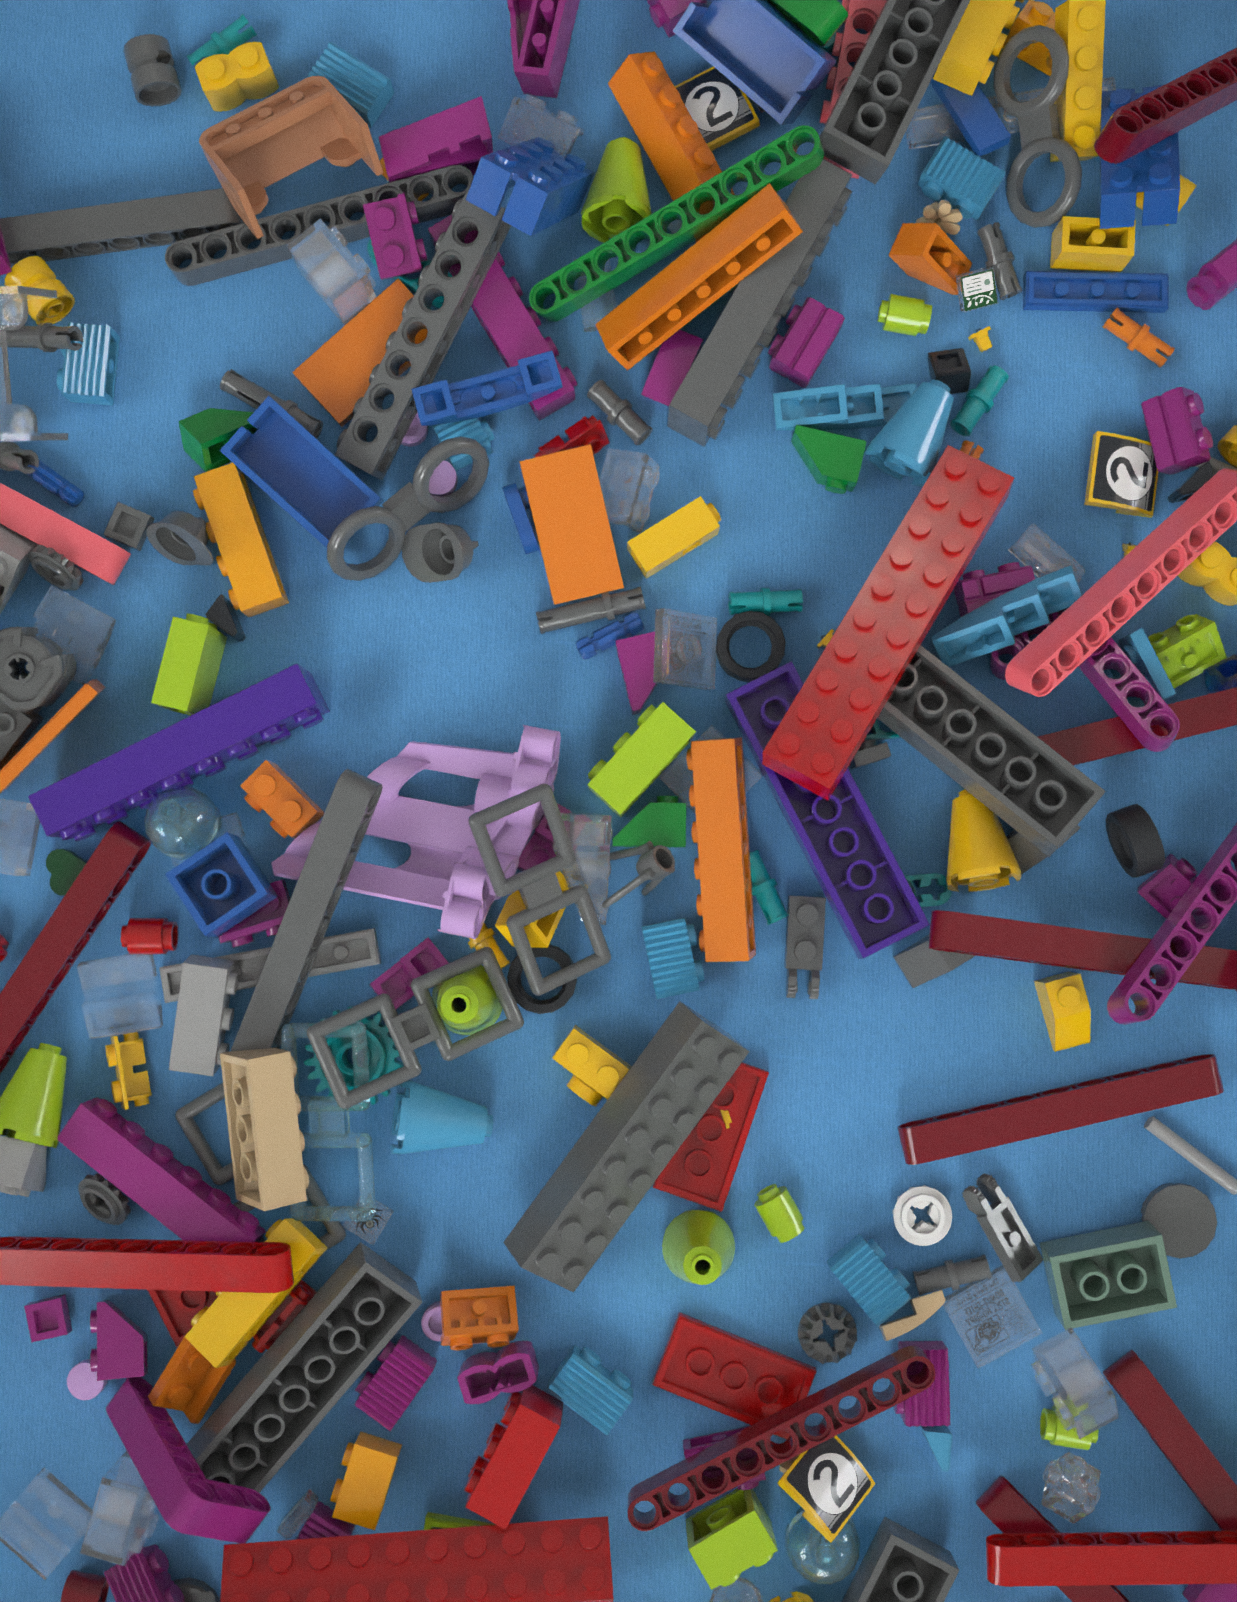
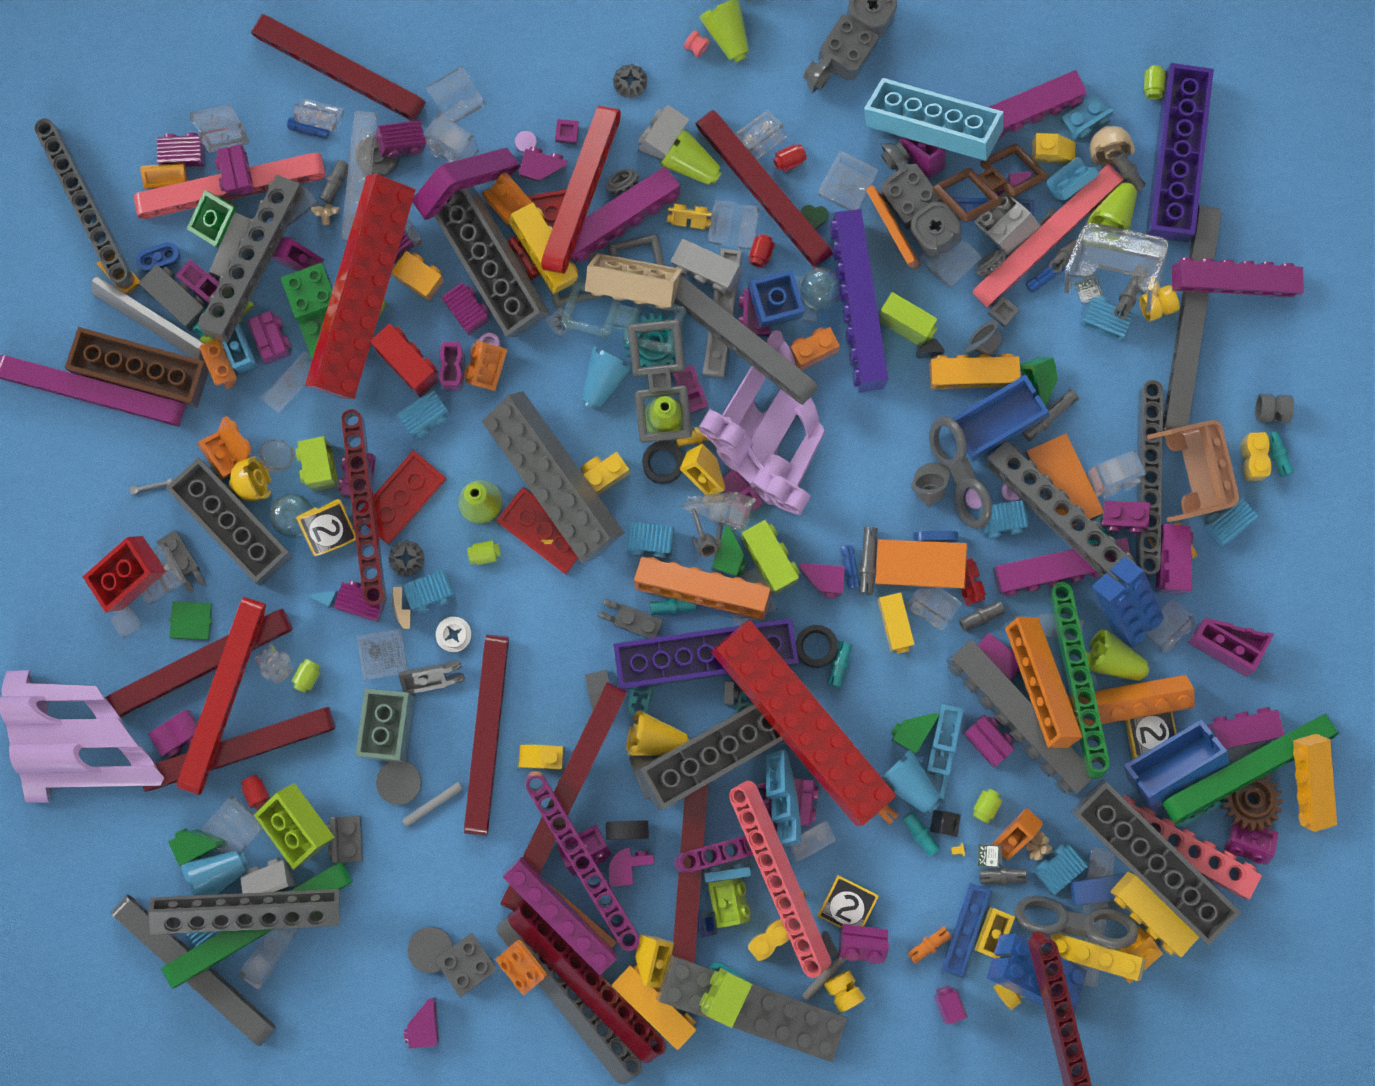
camera: 105 degrees right, 5 degrees down
blue slope [411,350,563,426] -> none
dark grey bar [468,783,611,996] -> none
clear tile [653,608,717,690] -> none
dark grey pin [913,1254,992,1296] -> none
clear brick [1031,1327,1119,1439] -> none
none -> magenta brick [609,848,655,887]
none -> clear tile [1074,275,1104,304]

